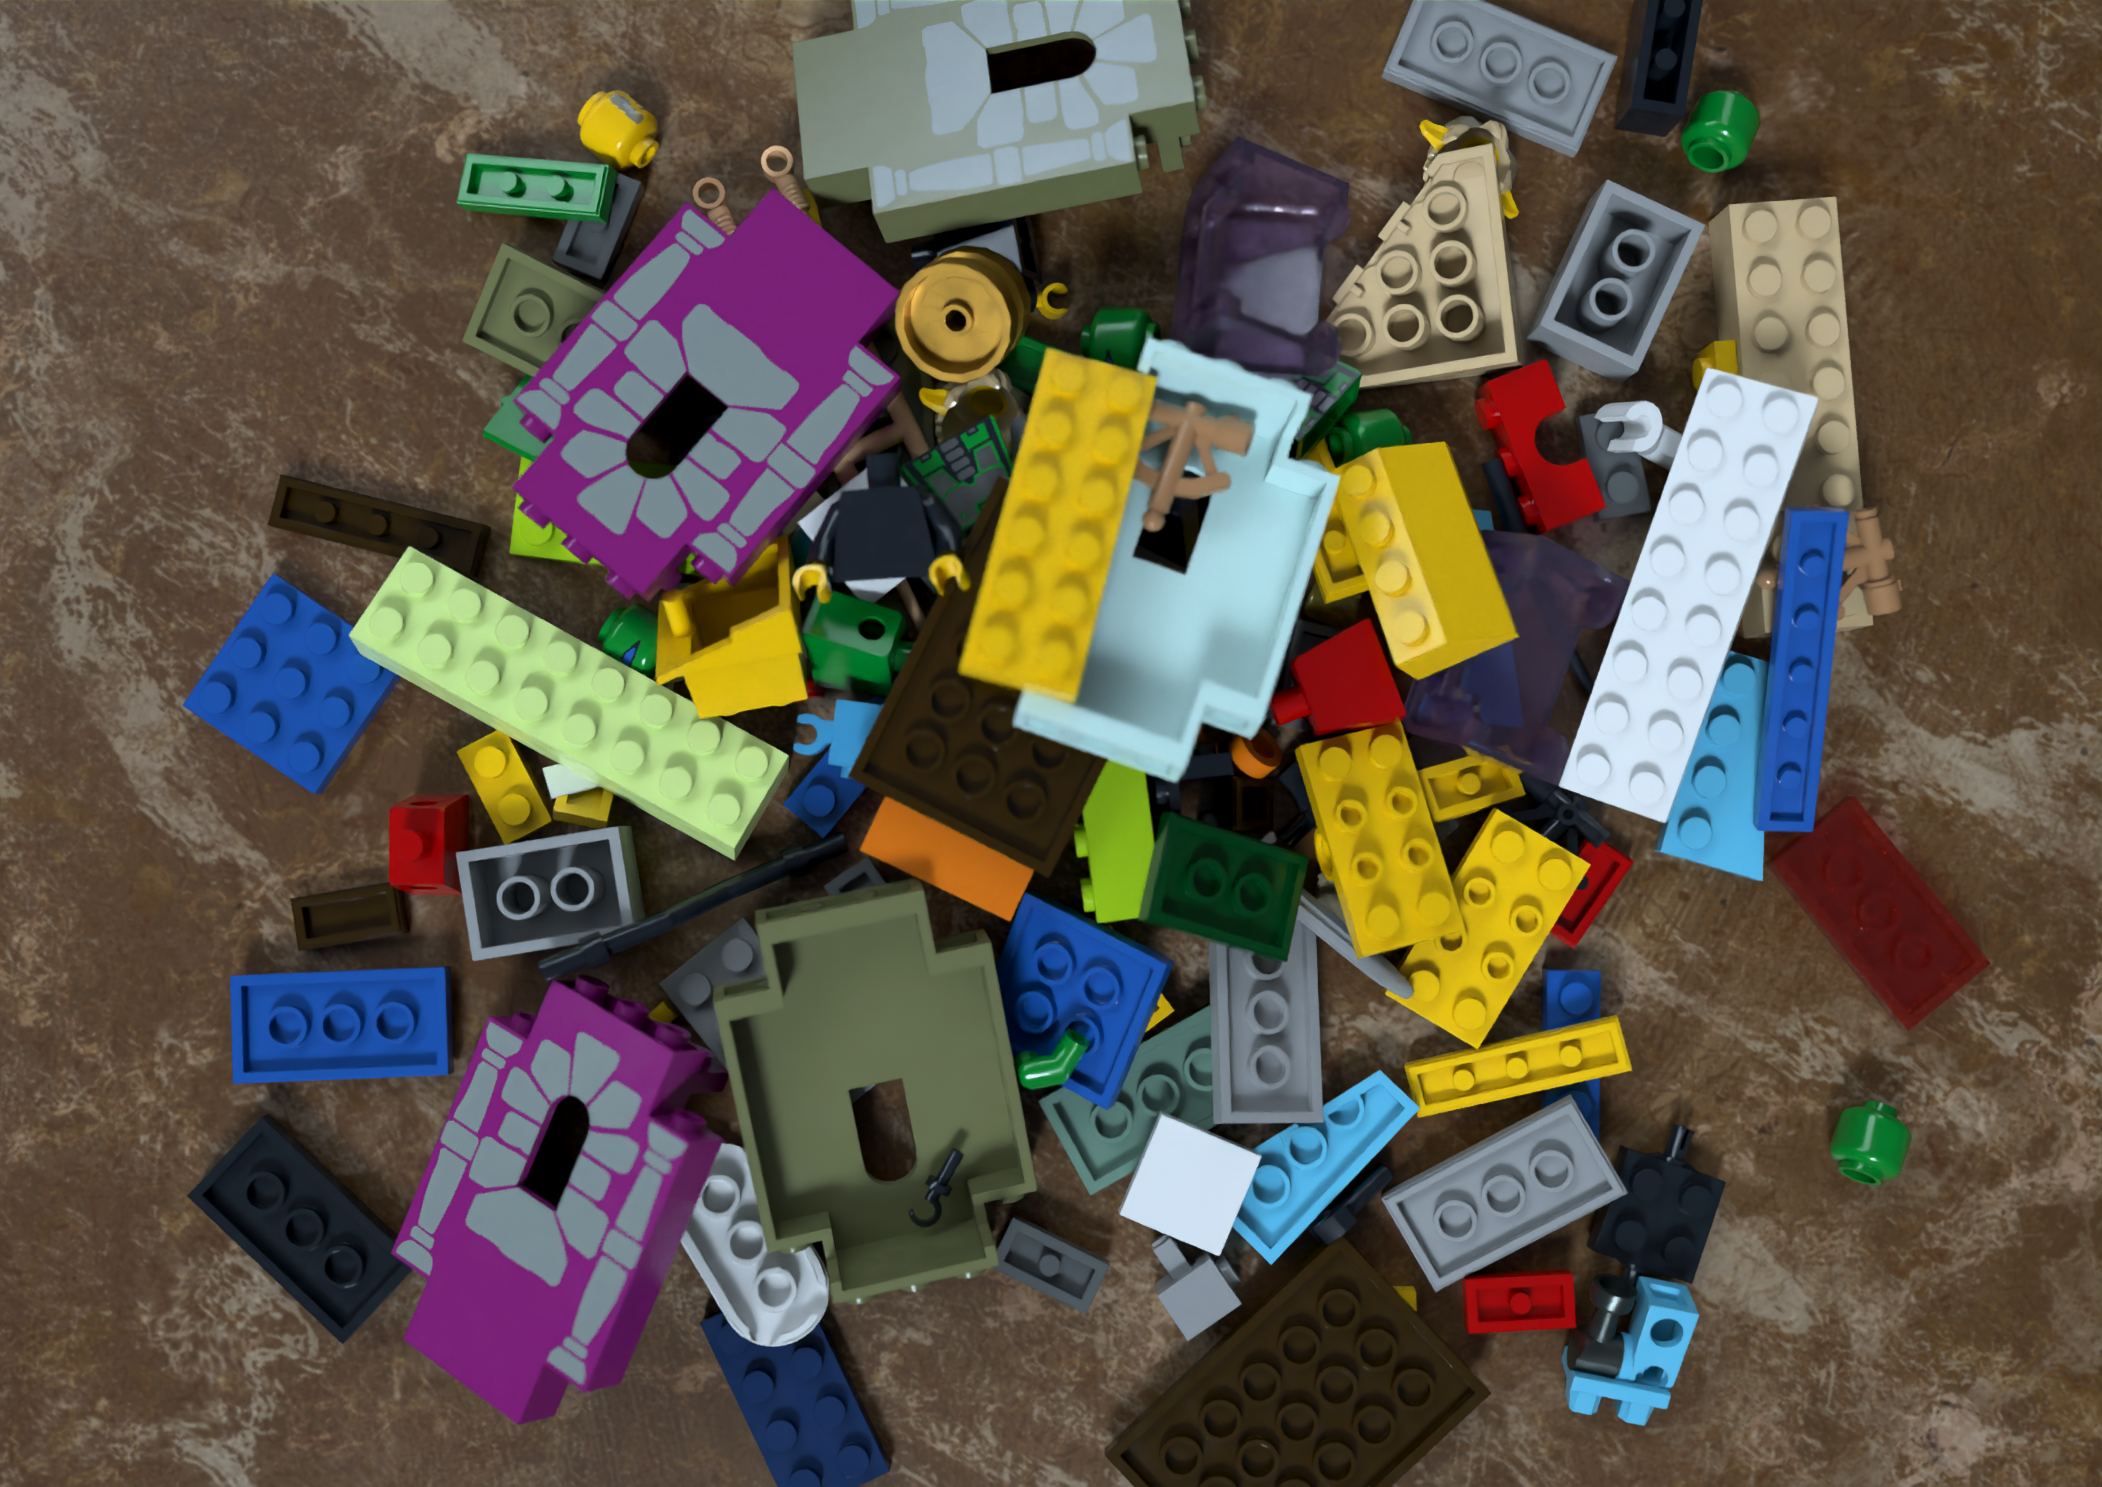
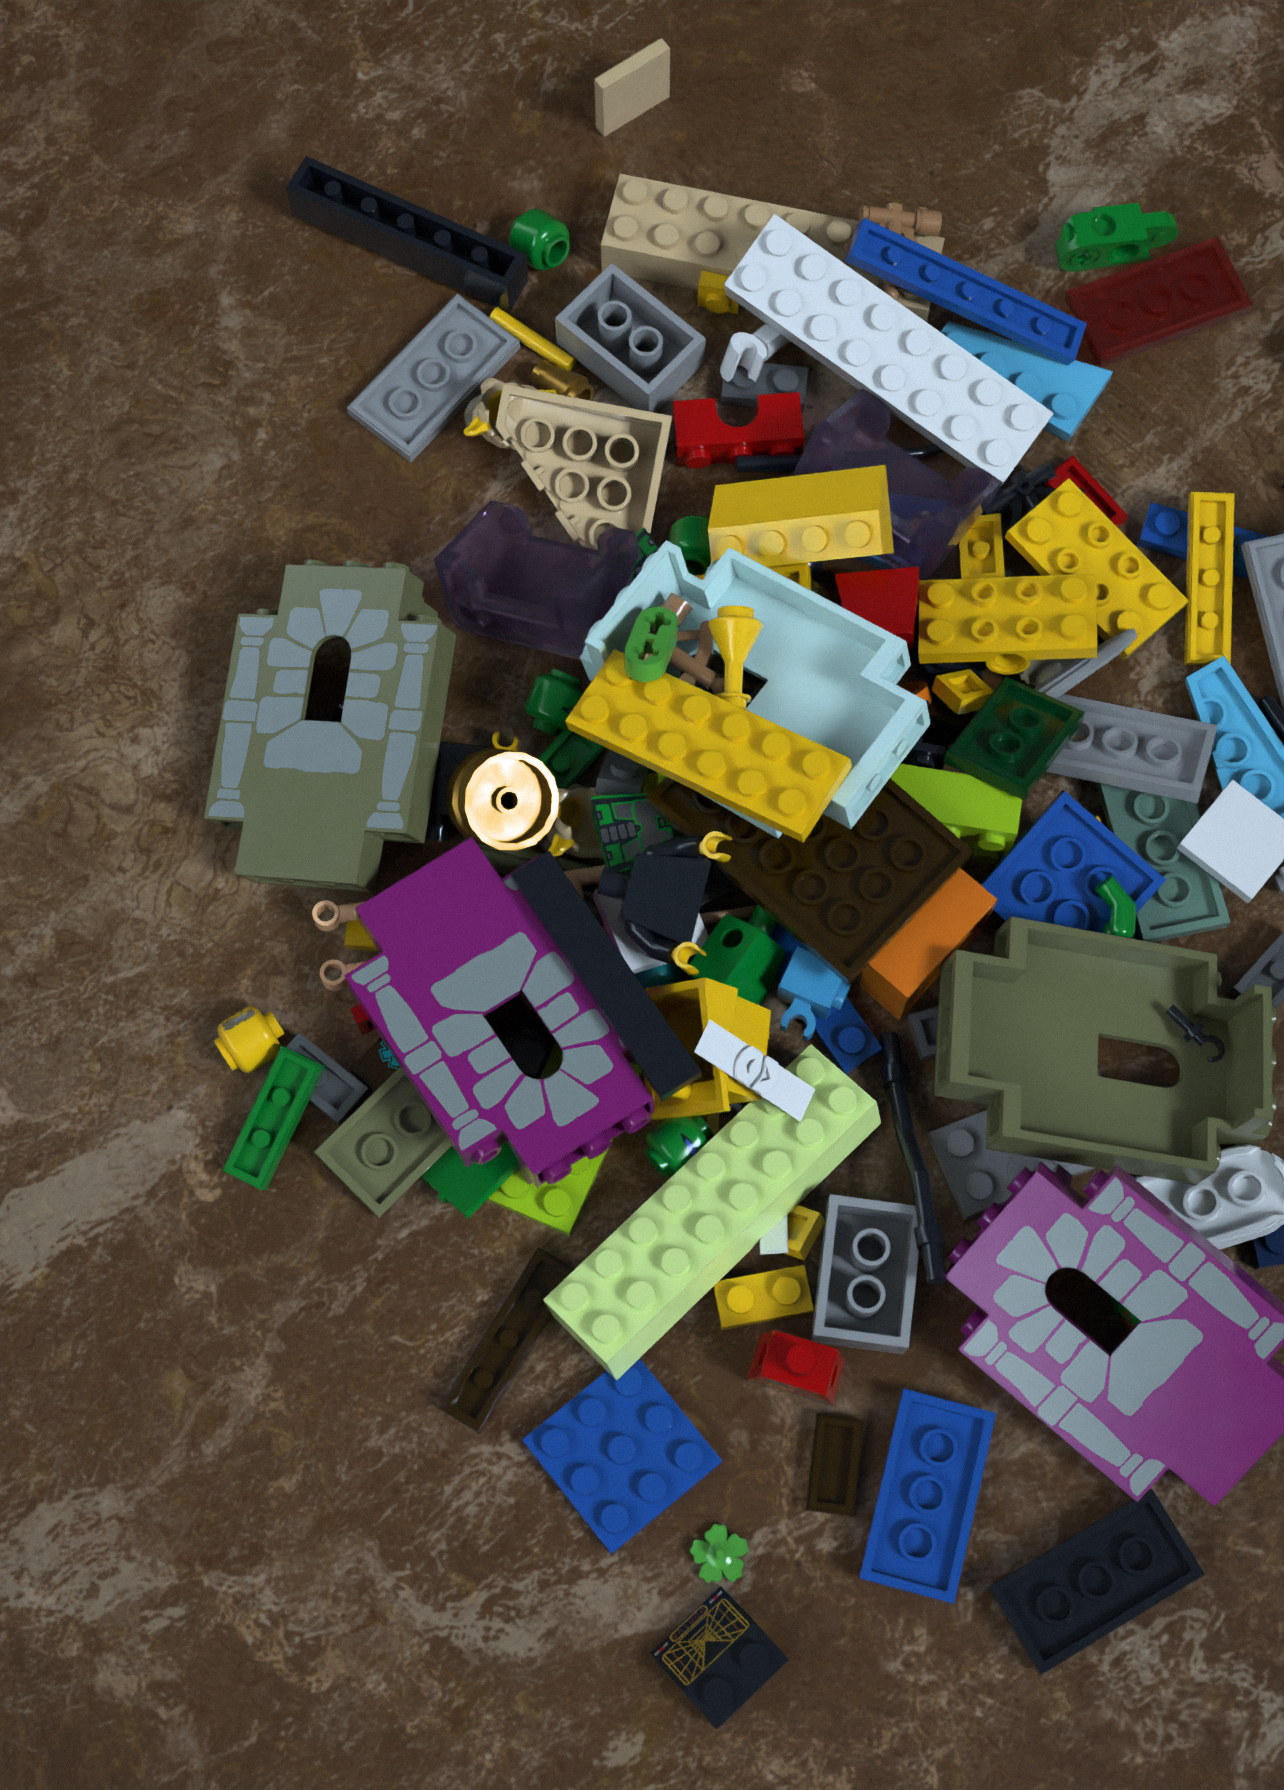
camera: 70 degrees left, 15 degrees down
none -> yellow piece [489,307,577,371]
none -> black tile [510,851,702,1101]
none -> pearl gold cone [531,360,594,400]
none -> tan tile [594,38,670,137]
none -> bright green beam [624,607,678,682]
none -> black slope [650,1586,789,1730]
none -> bright green plant [690,1524,749,1583]
none -> white piece [694,1020,815,1121]
none -> yellow piece [708,605,763,710]
none -> yellow plate [932,669,994,715]
none -> green piece [1055,203,1179,272]

